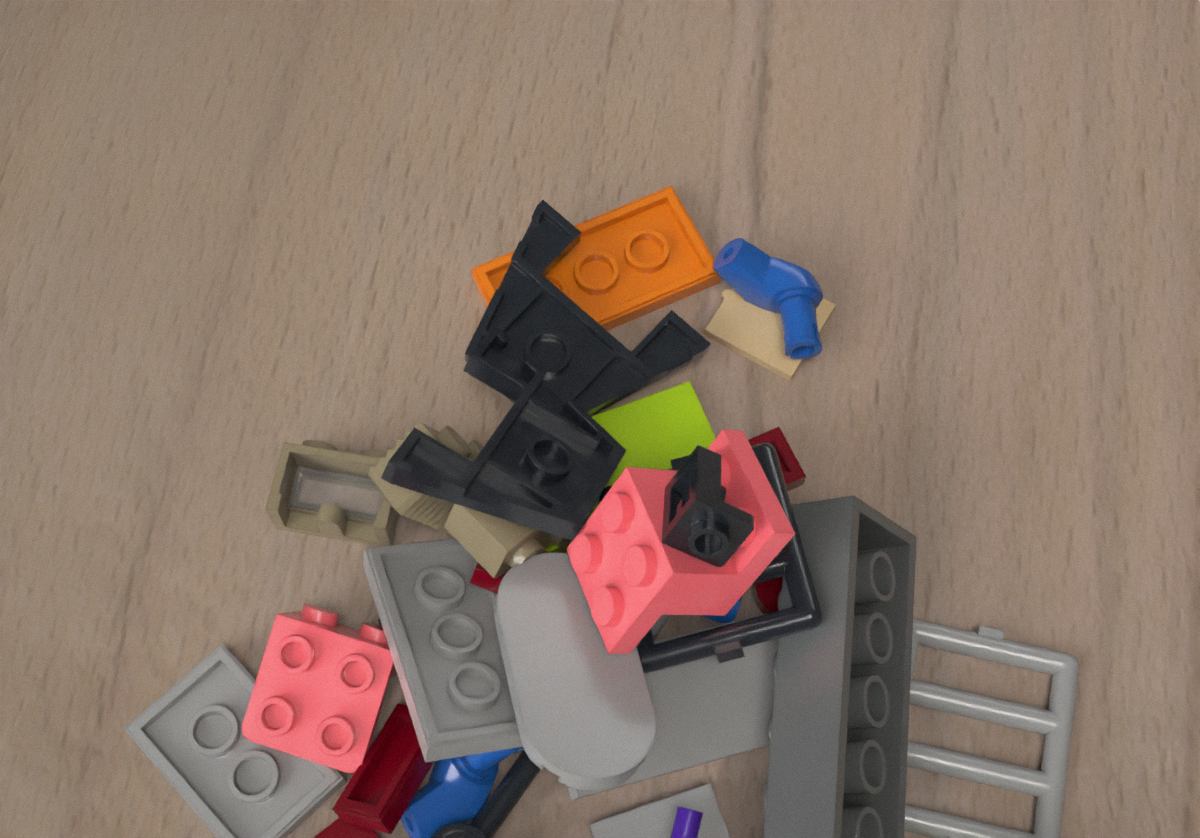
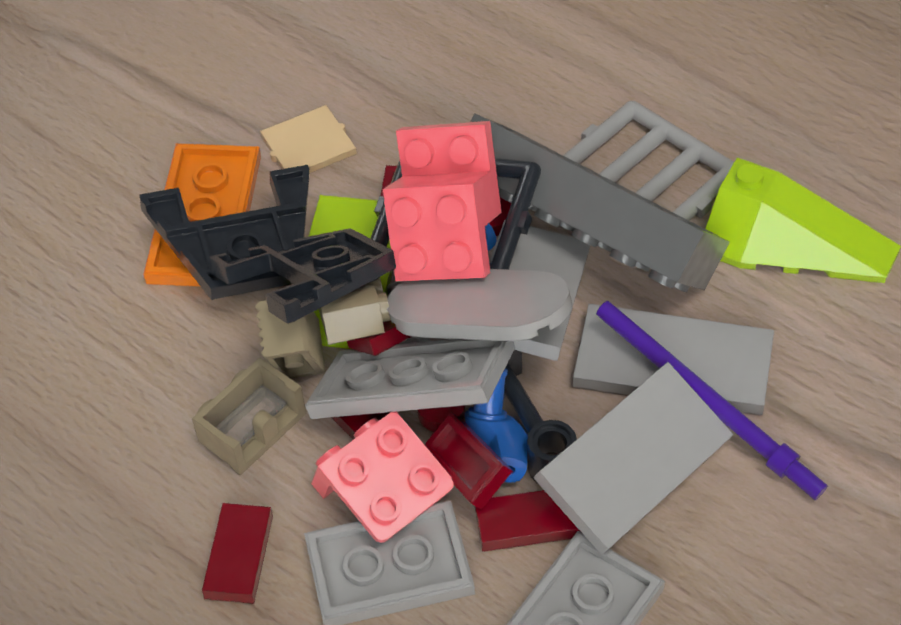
camera: 55 degrees left, 15 degrees down
black bracket [662,445,754,567] -> none
blue arm [713,238,823,360] -> none
none -> dark red tile [202,503,273,604]

